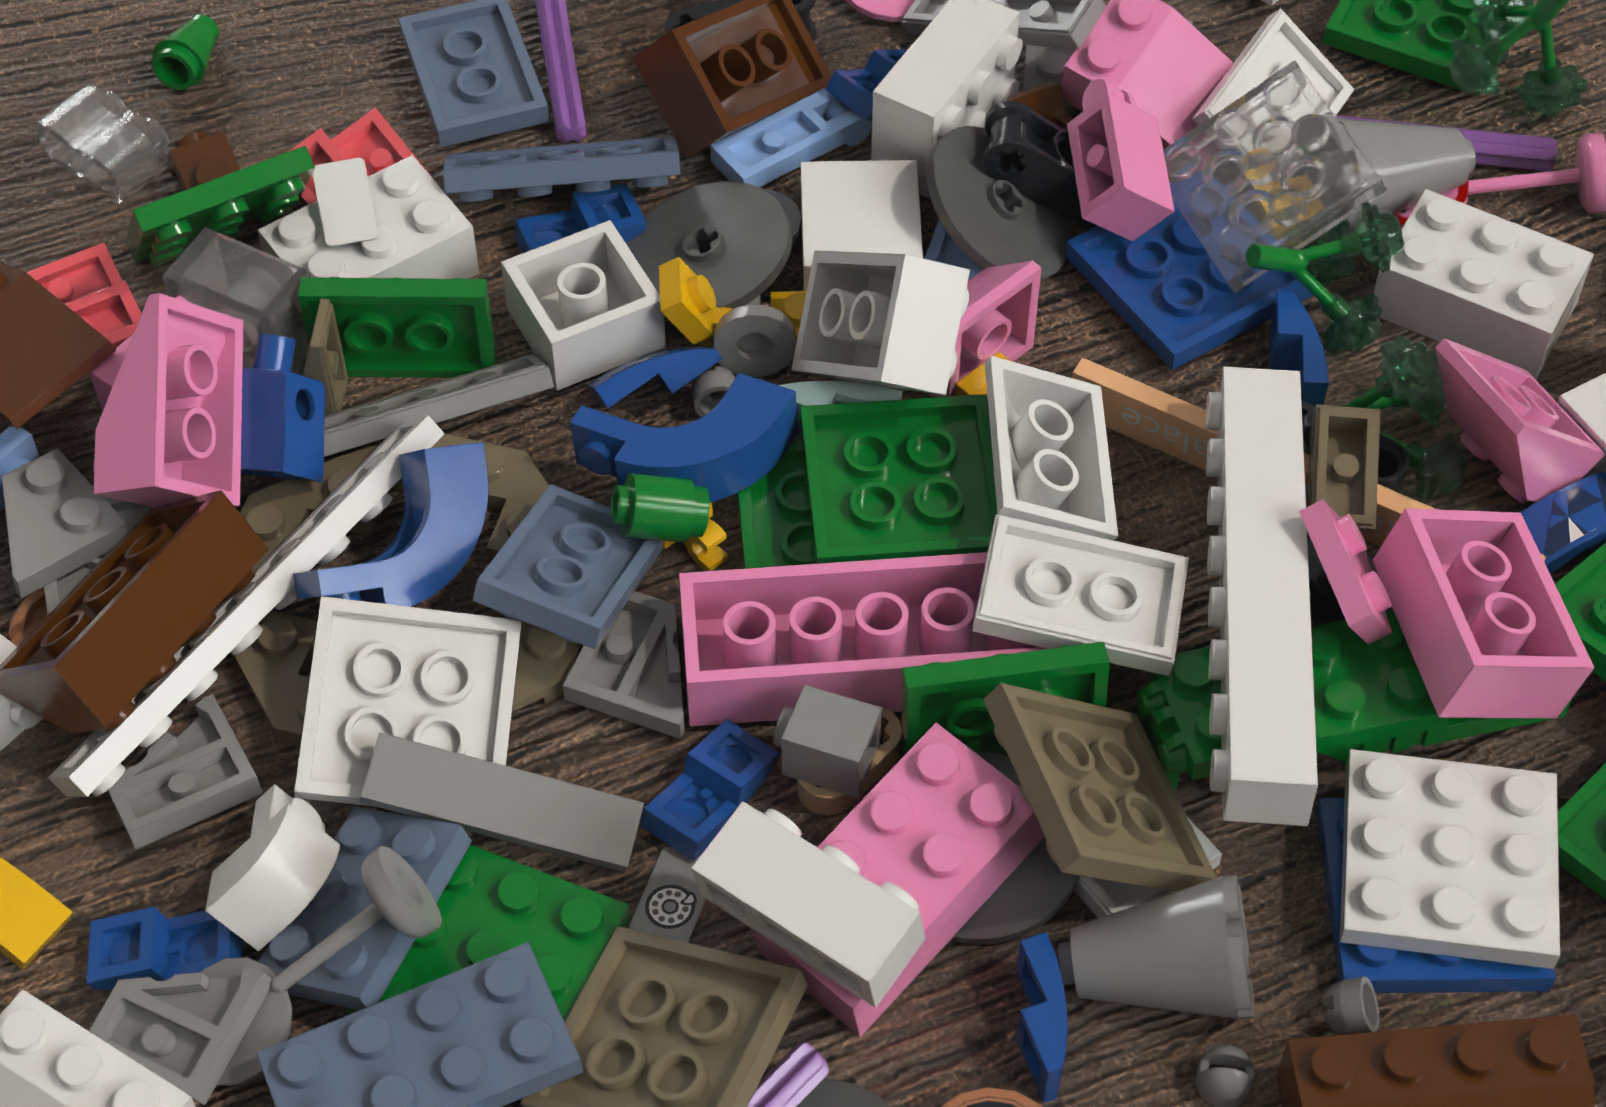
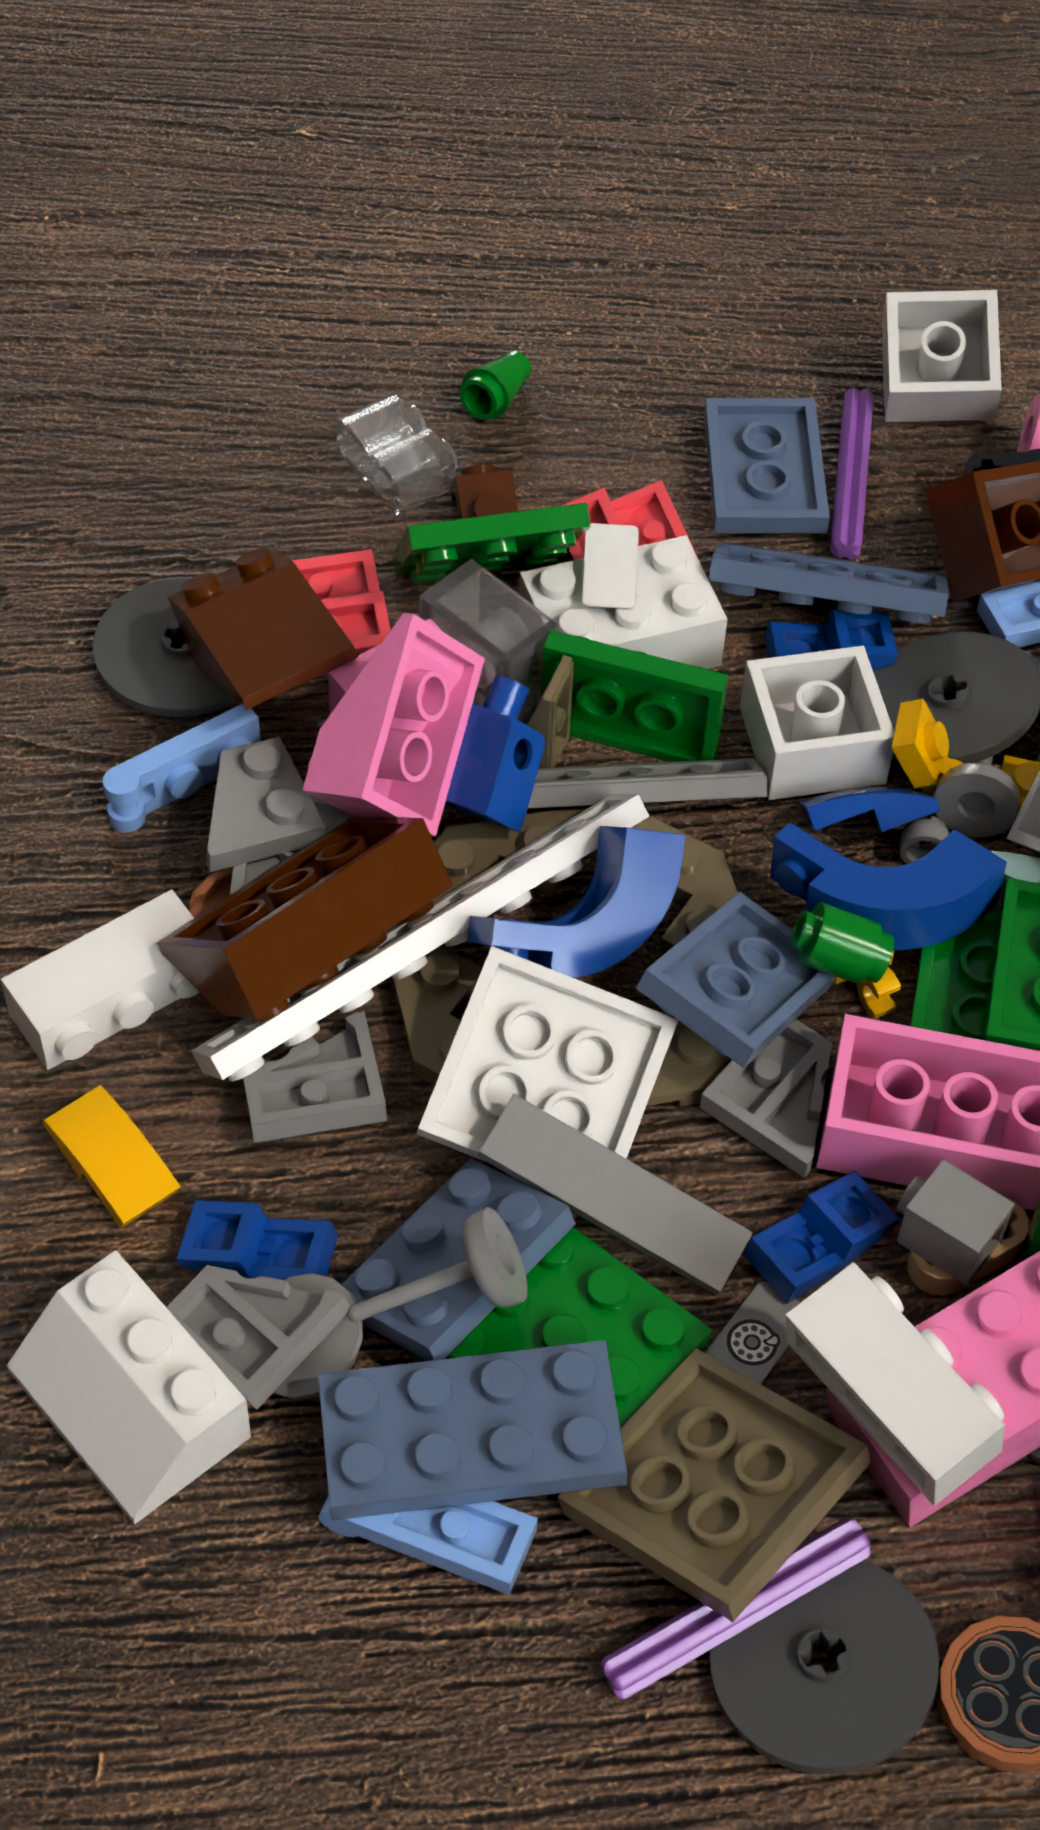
camera: 15 degrees right, 0 degrees up
white brick [205,784,340,951] -> none

